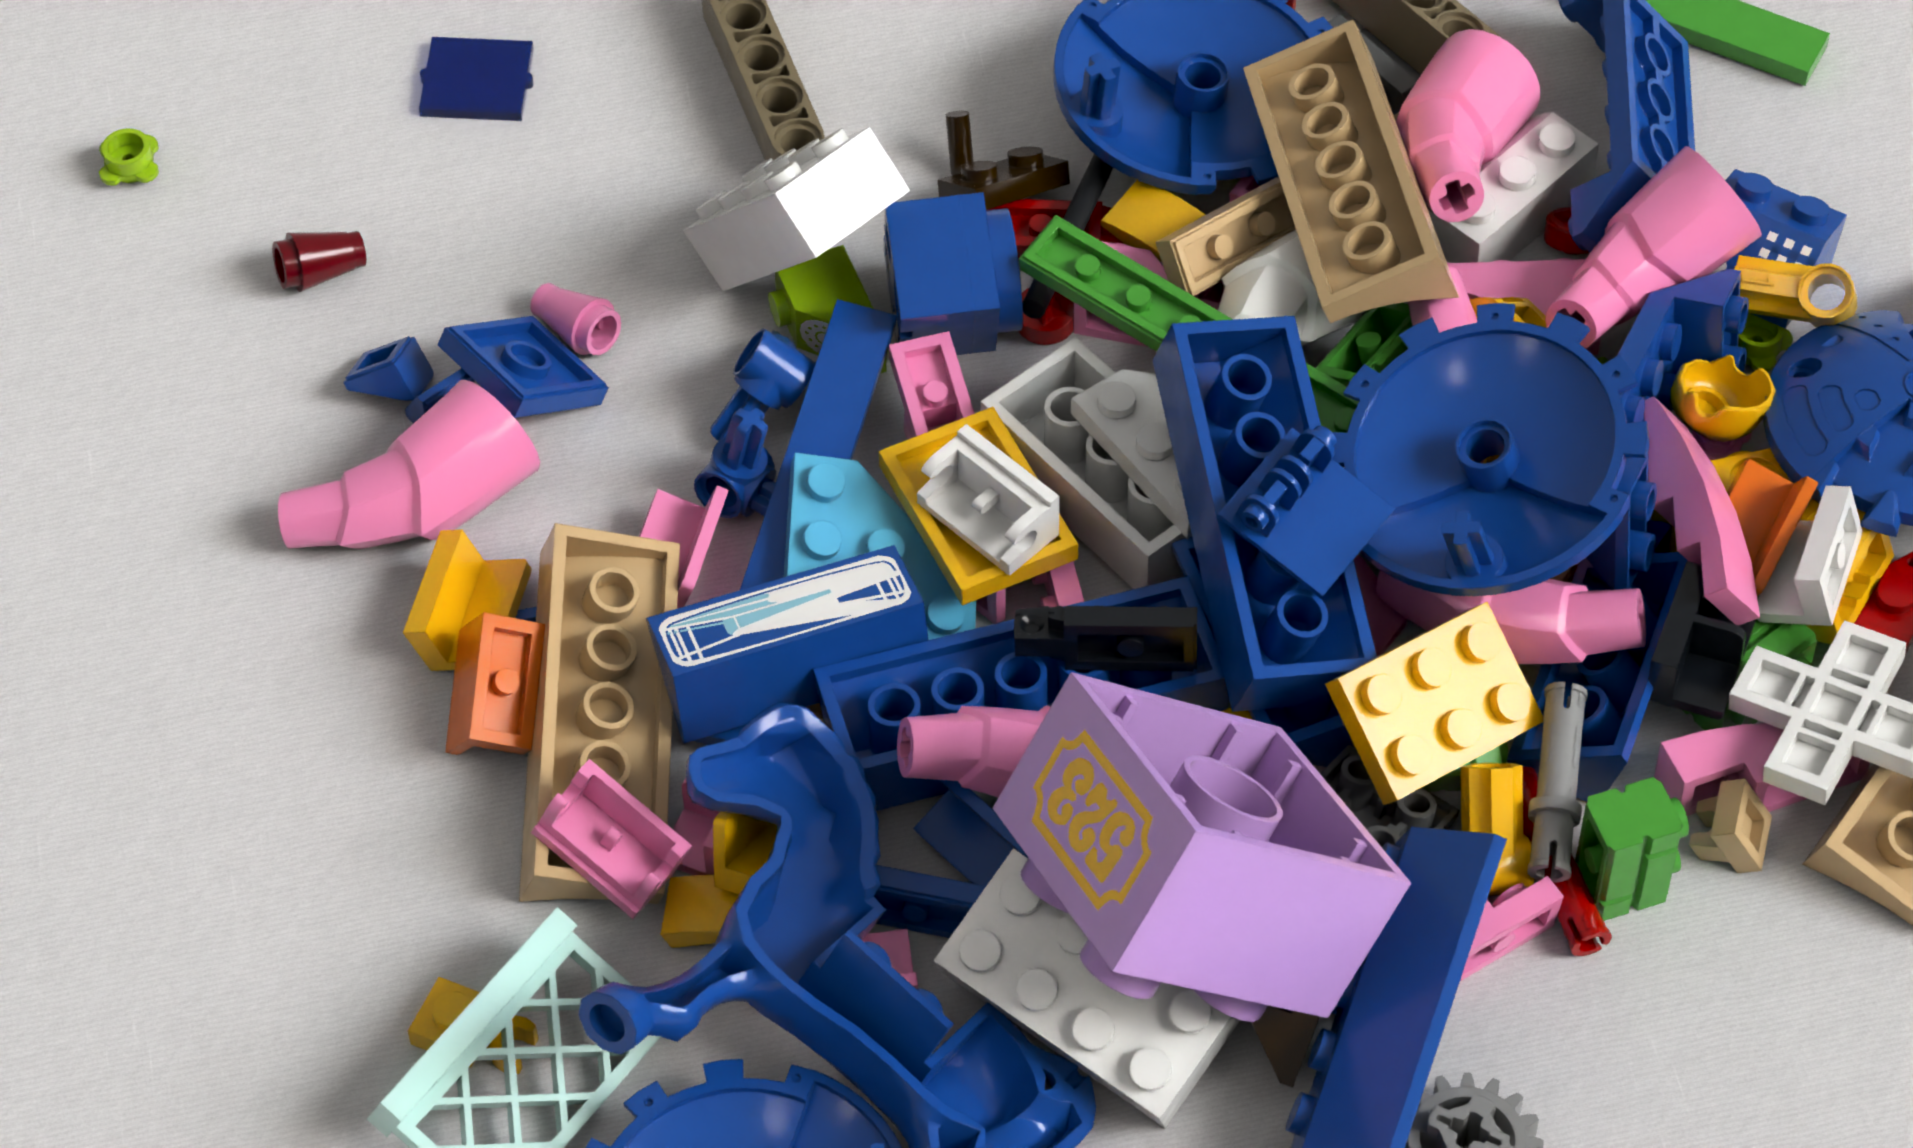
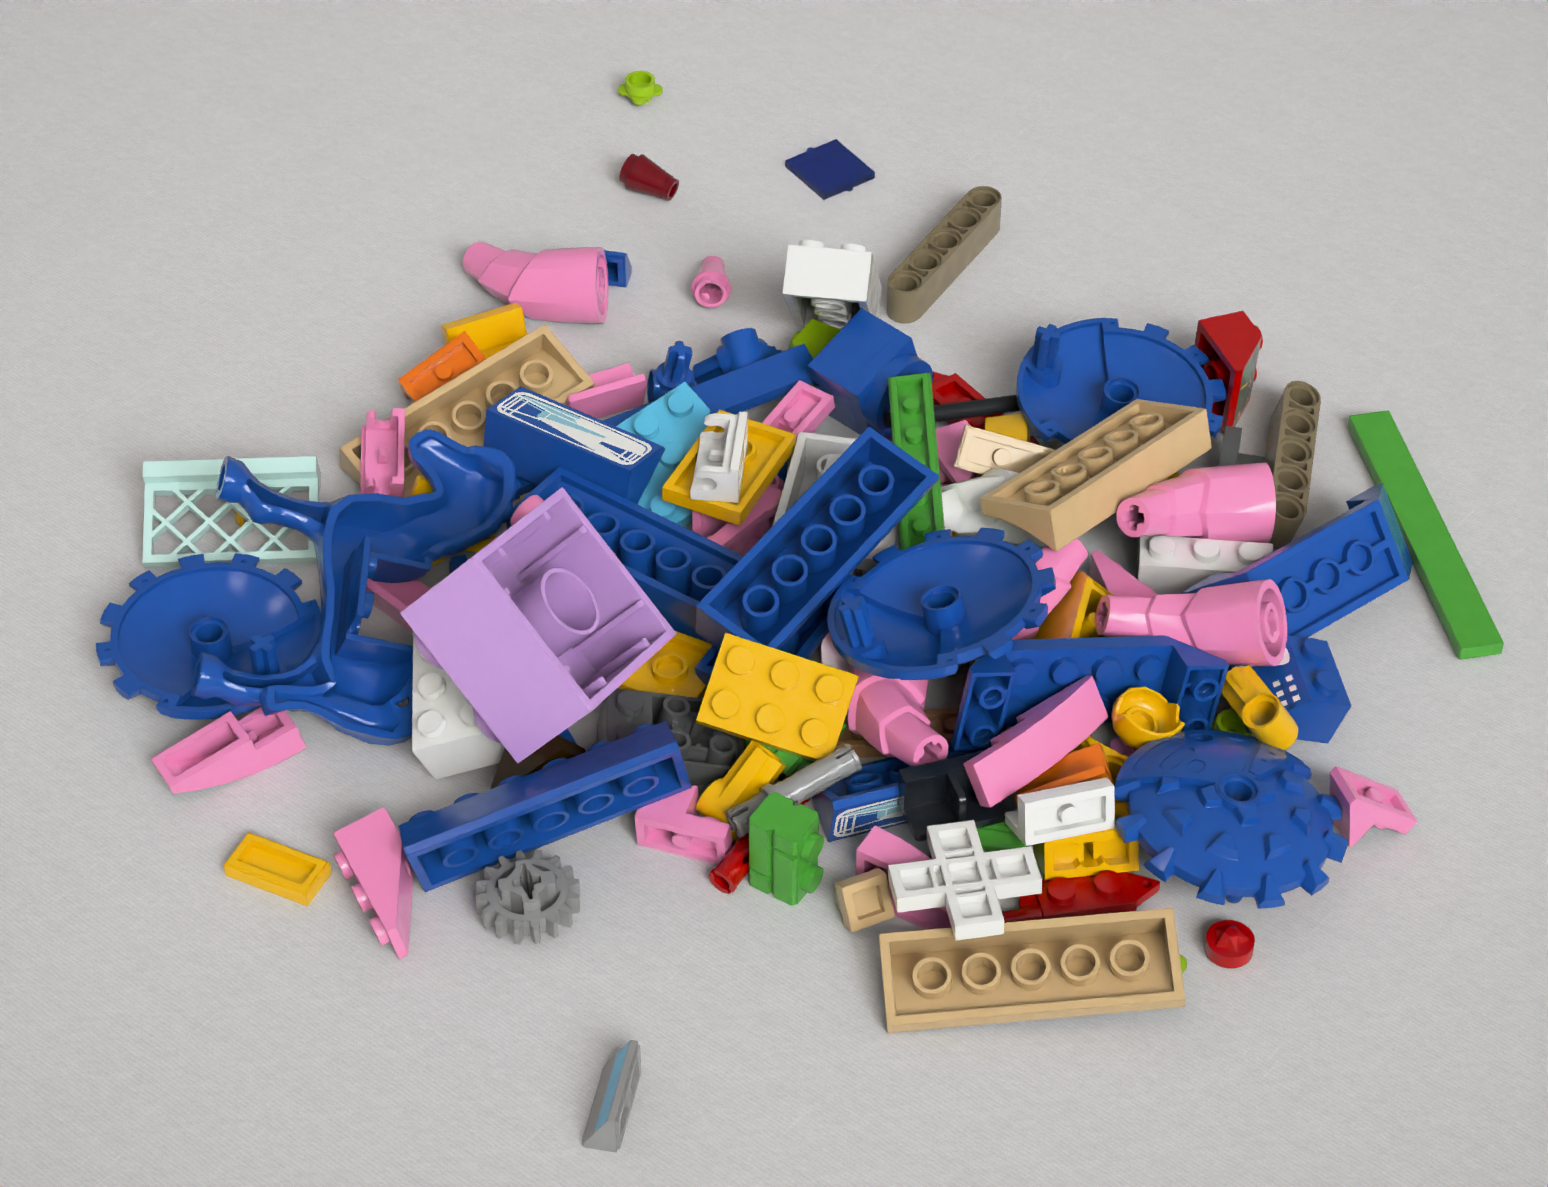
camera: 50 degrees right, 10 degrees down
blue slope [343,336,434,401] -> none
blue tile [437,316,609,418] -> none
dark brown plate [937,111,1070,210] -> none
black hinge [1014,606,1197,671] -> none
blue hinge [1217,426,1396,599] -> none

